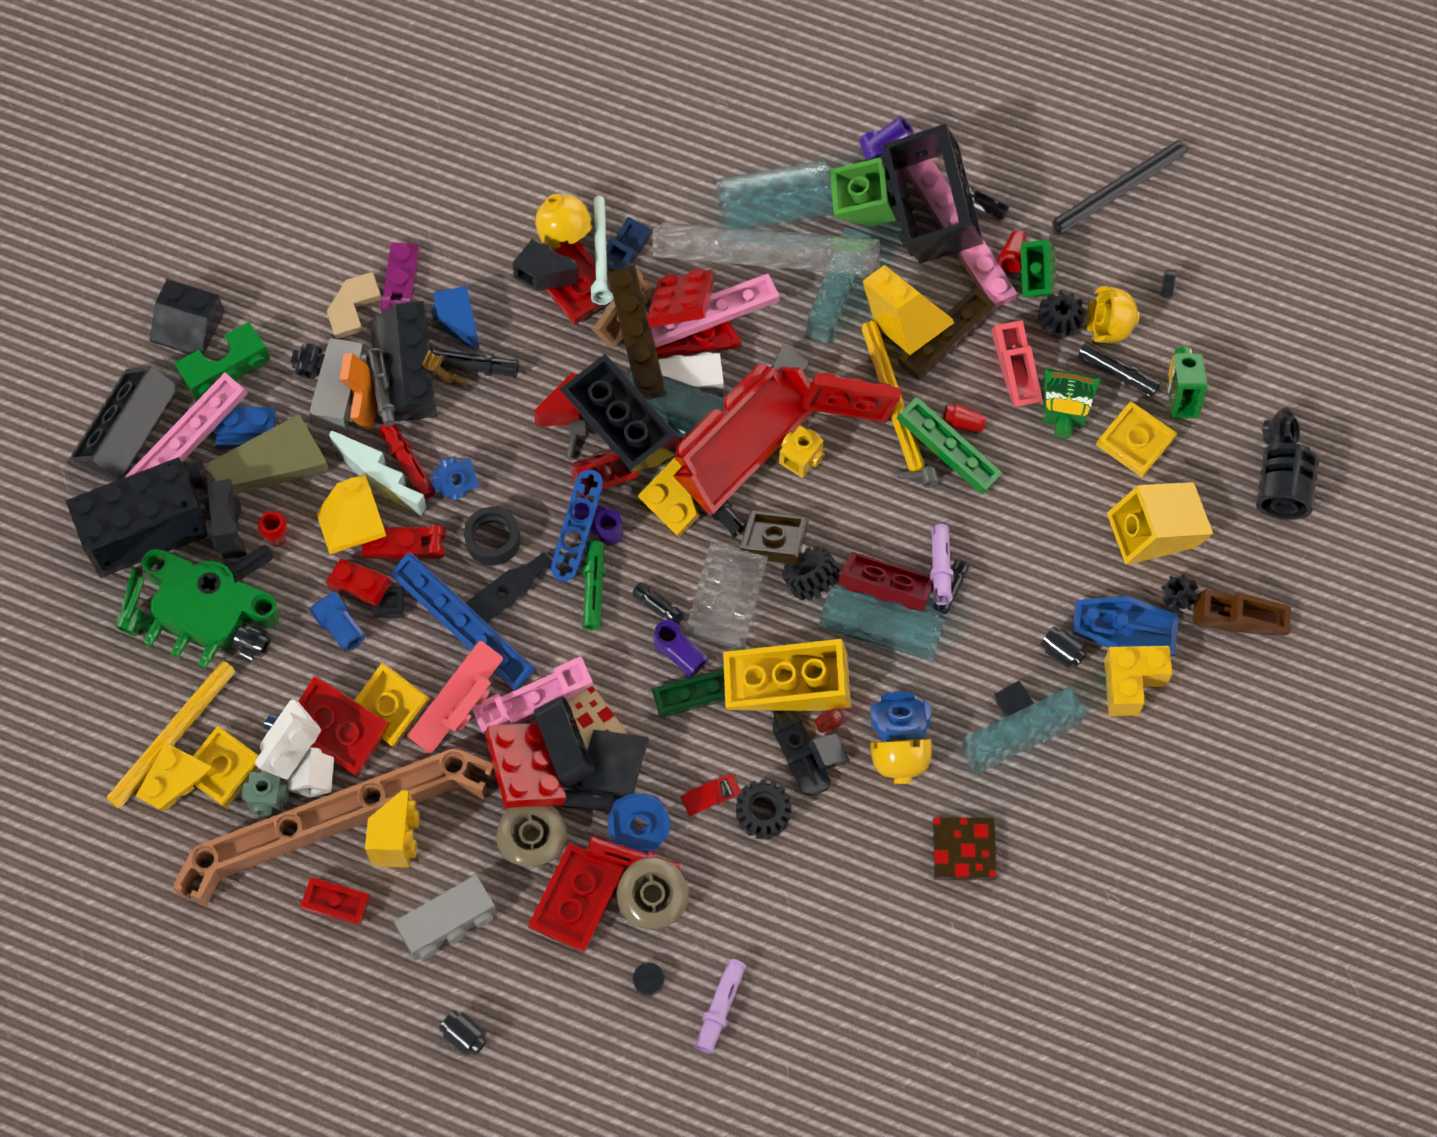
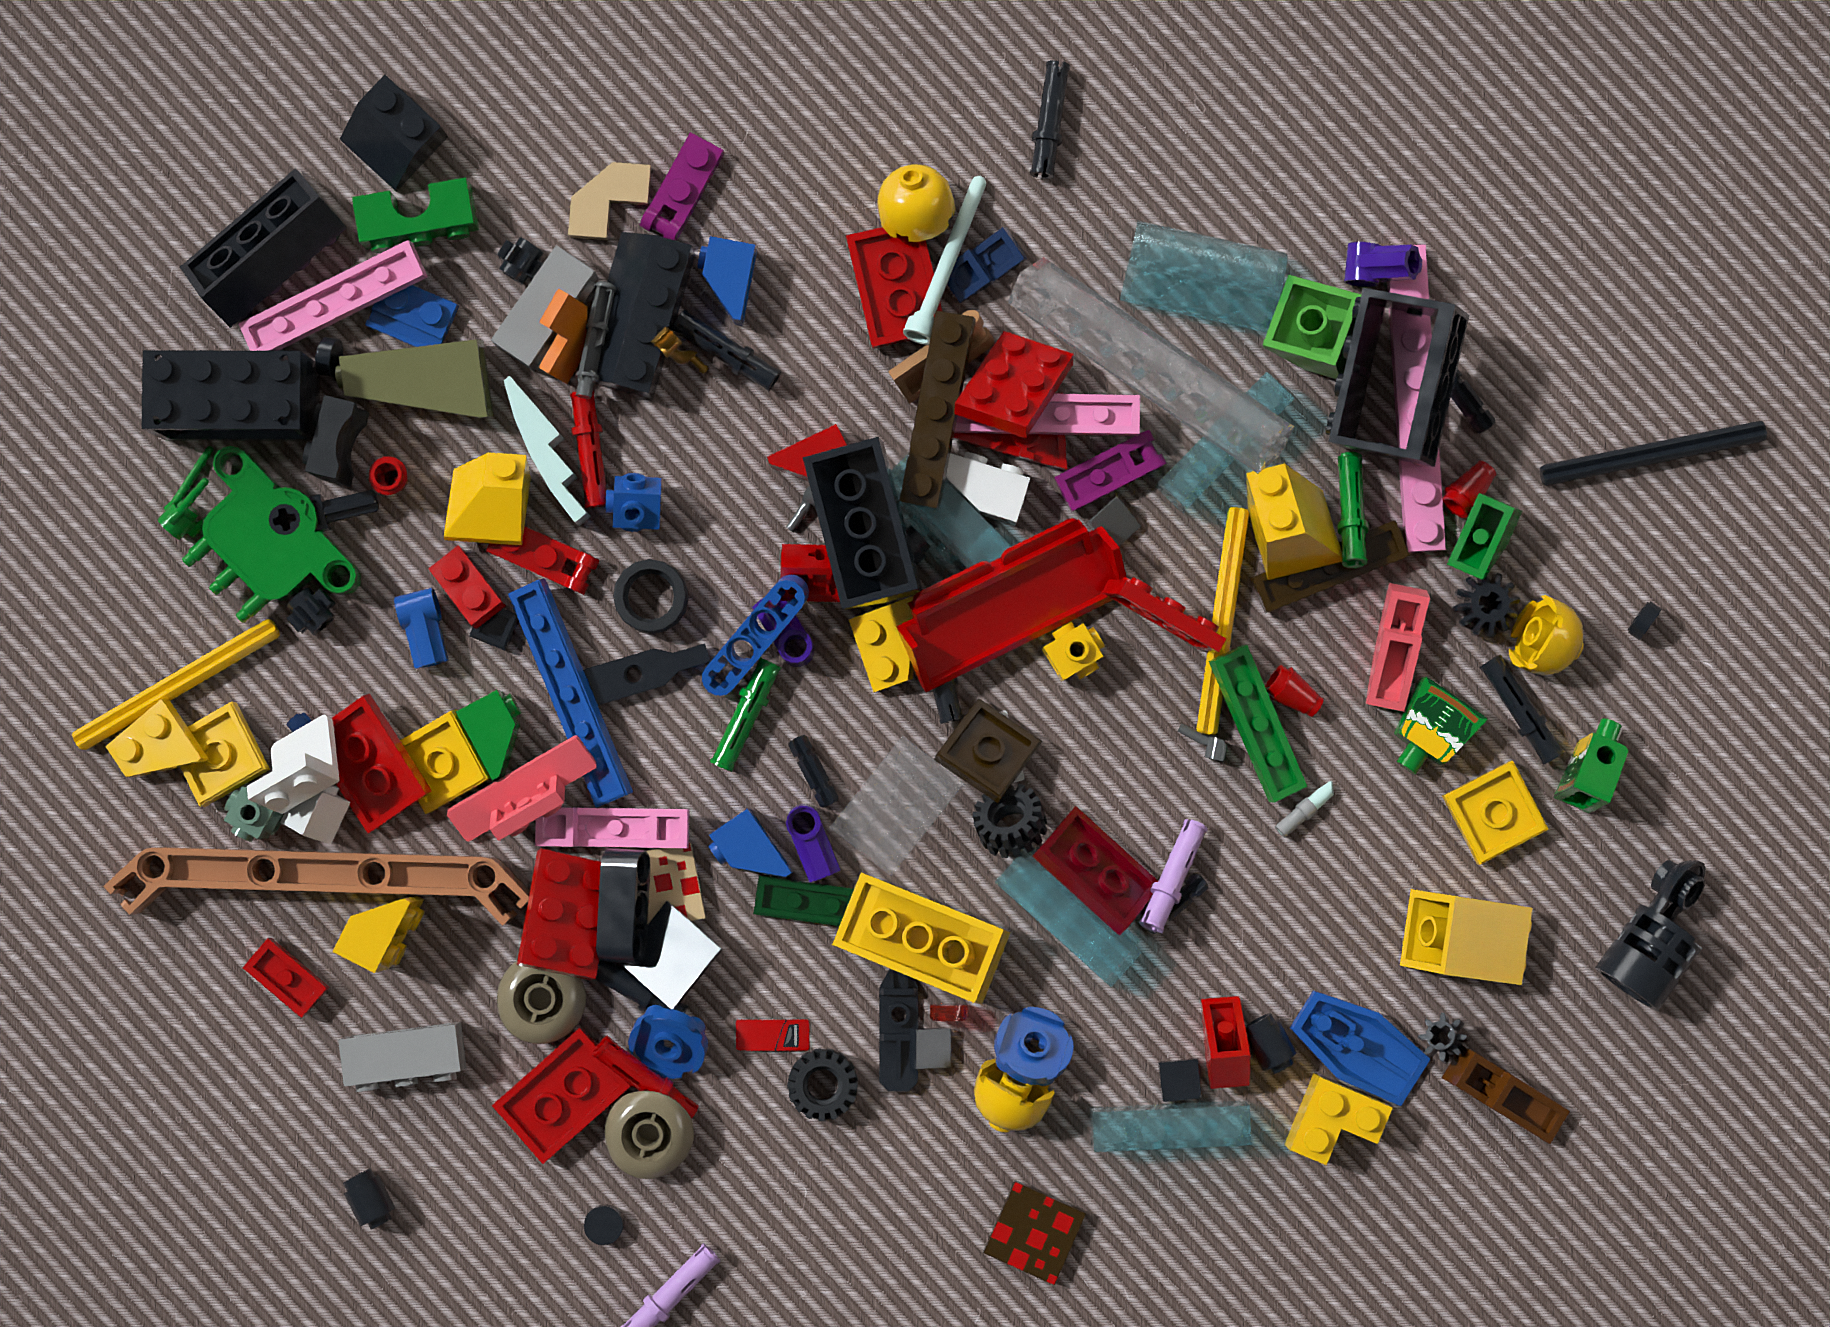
camera: 25 degrees right, 20 degrees up
black slope [513,239,579,291] -> none
none -> green slope [456,690,521,781]
none -> blue slope [708,808,793,877]
none -> black pin [1030,60,1070,179]
none -> magenta plate [1054,430,1167,513]
none -> red slope [1201,996,1251,1089]
none -> light grey piece [1275,781,1334,838]
none -> green pin [1338,452,1369,568]

